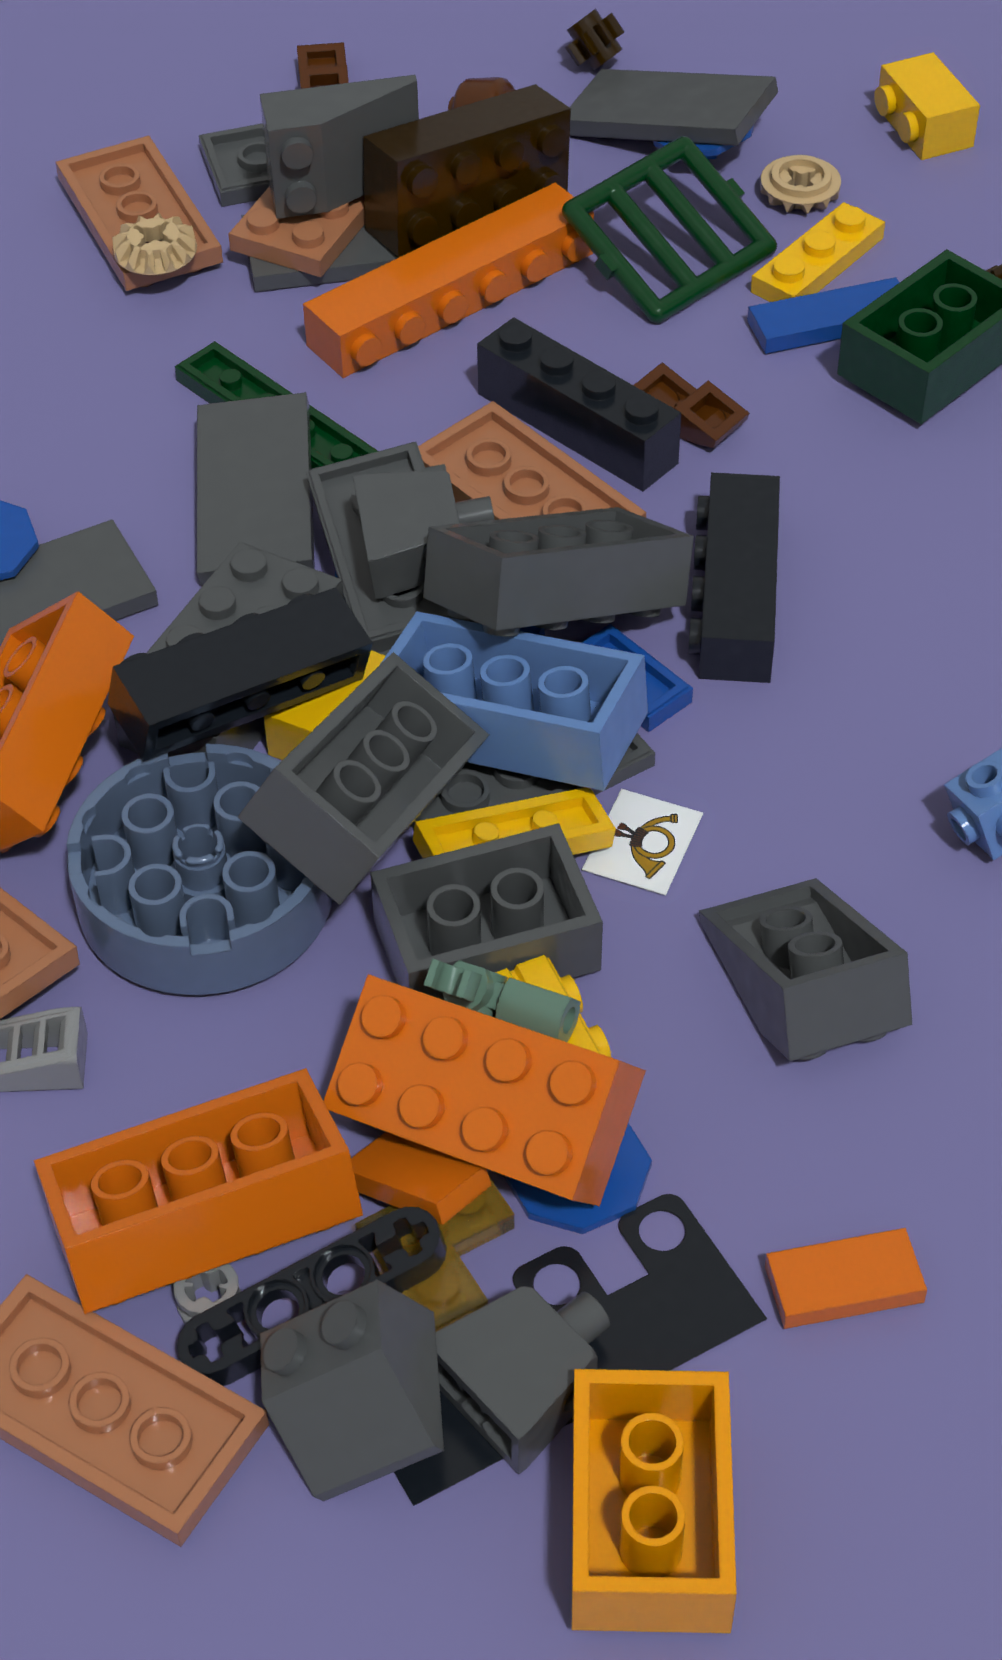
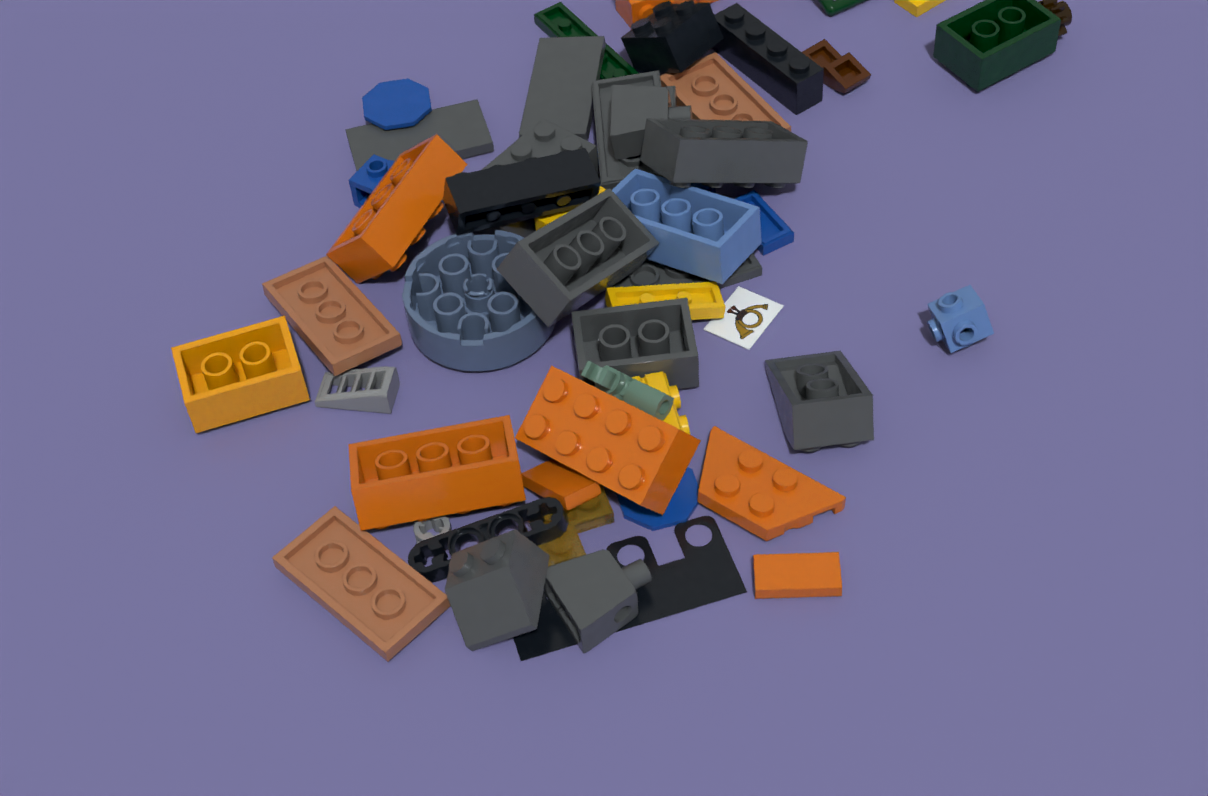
camera: 15 degrees right, 0 degrees up
light orange brick [571,1369,737,1633] -> none
black brick [688,472,780,683] -> none
blue tile [747,277,900,354] -> none
none -> black brick [621,0,724,73]
none -> orange wing [698,426,846,541]

